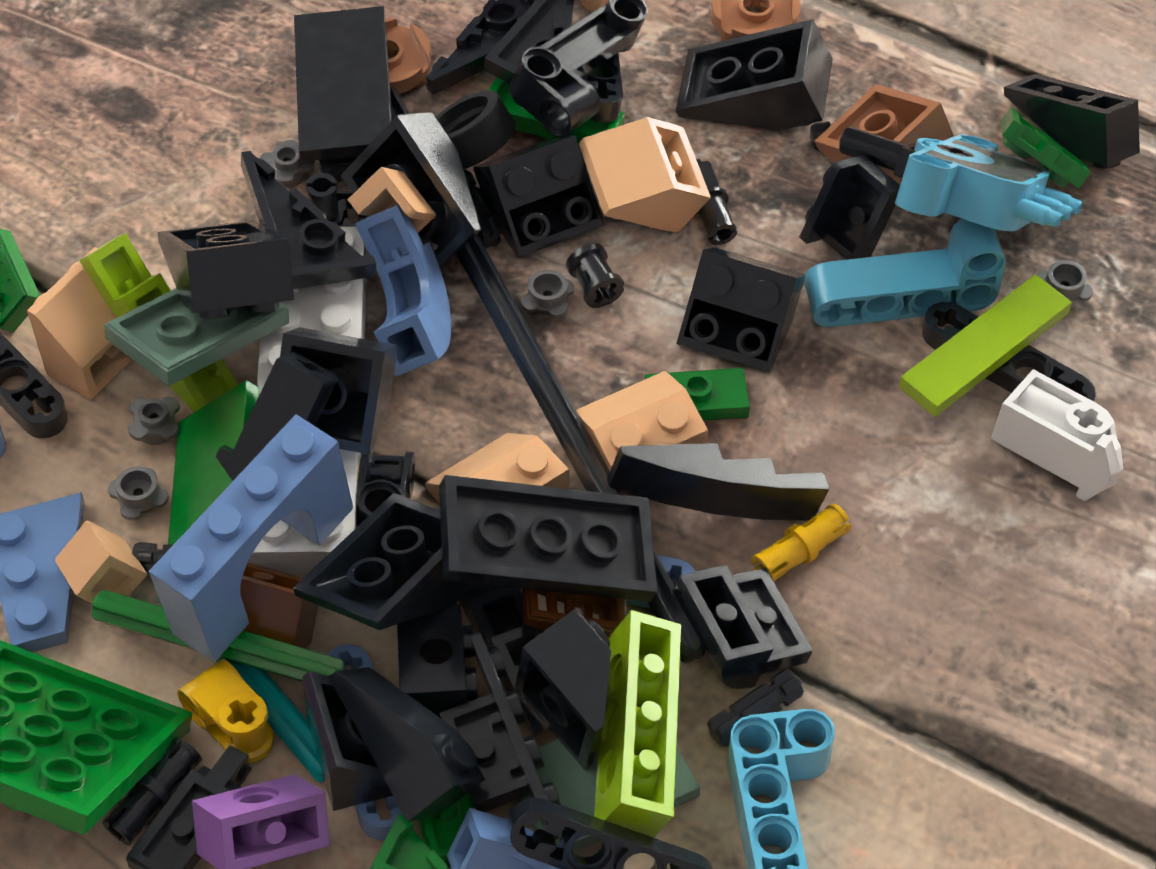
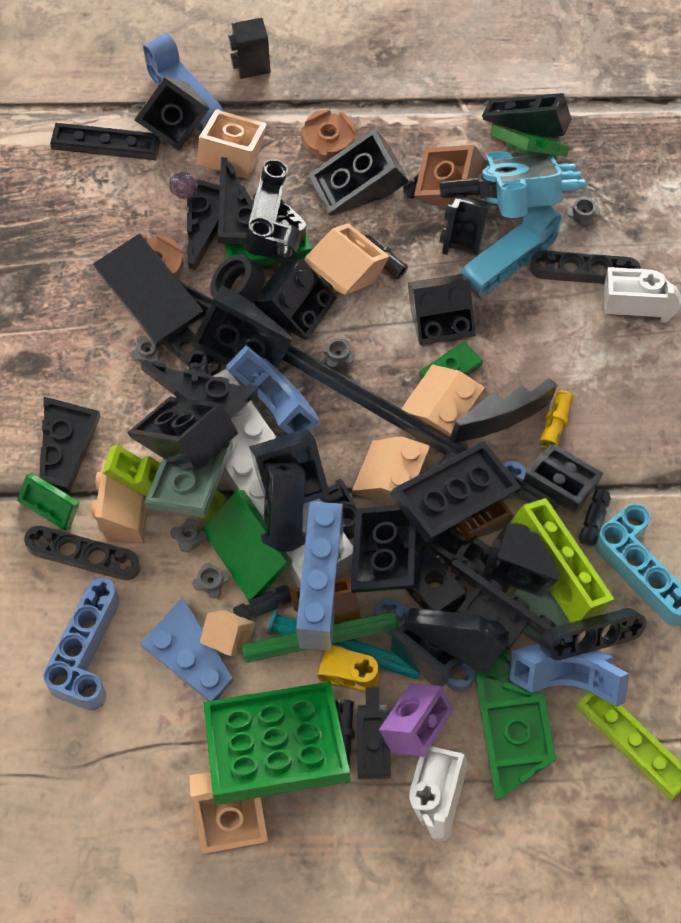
camera: 30 degrees left, 10 degrees up
light nougat panel [347,167,436,233] -> none
black bush [566,243,624,308] -> none
lime tile [899,274,1072,417] -> none
none -> black wing [39,397,101,493]

